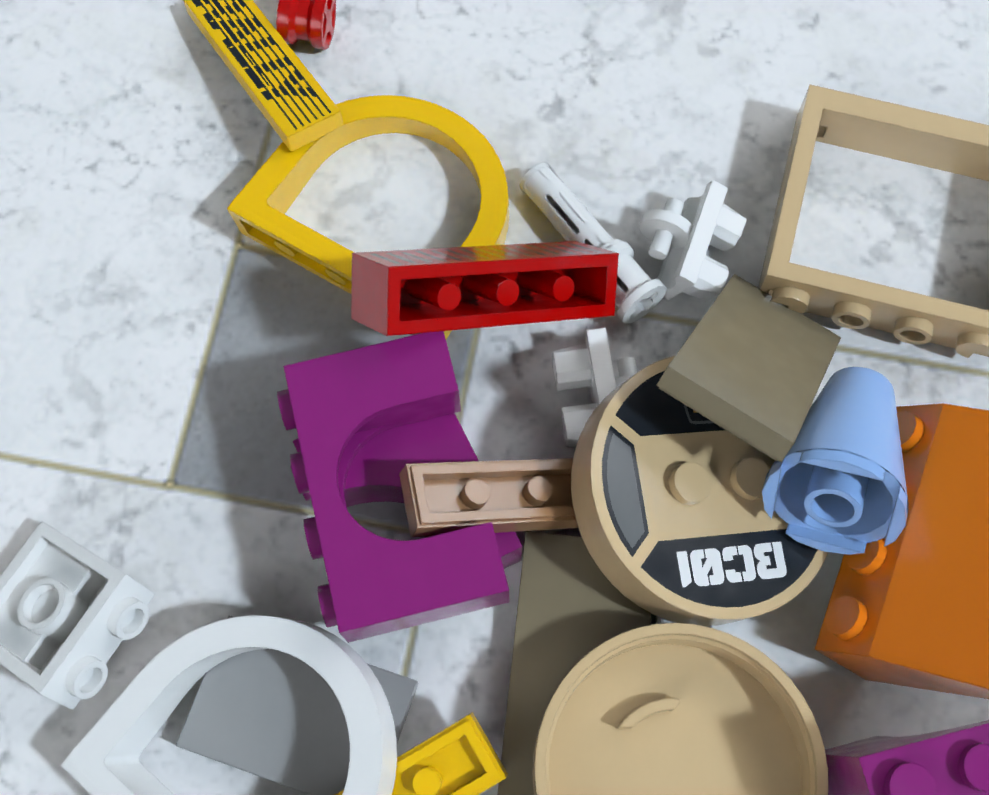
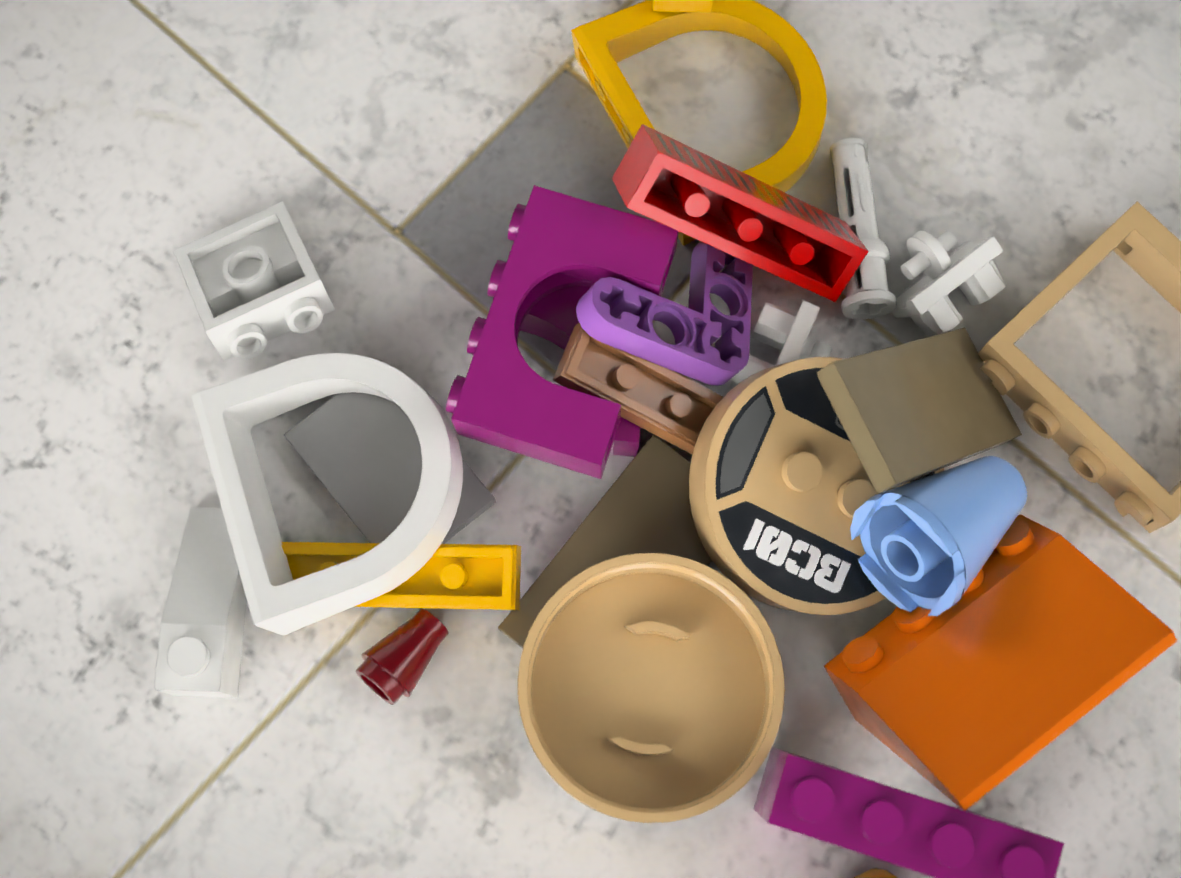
camera: 30 degrees right, 5 degrees up
none -> medium lavender beam [576,241,753,386]

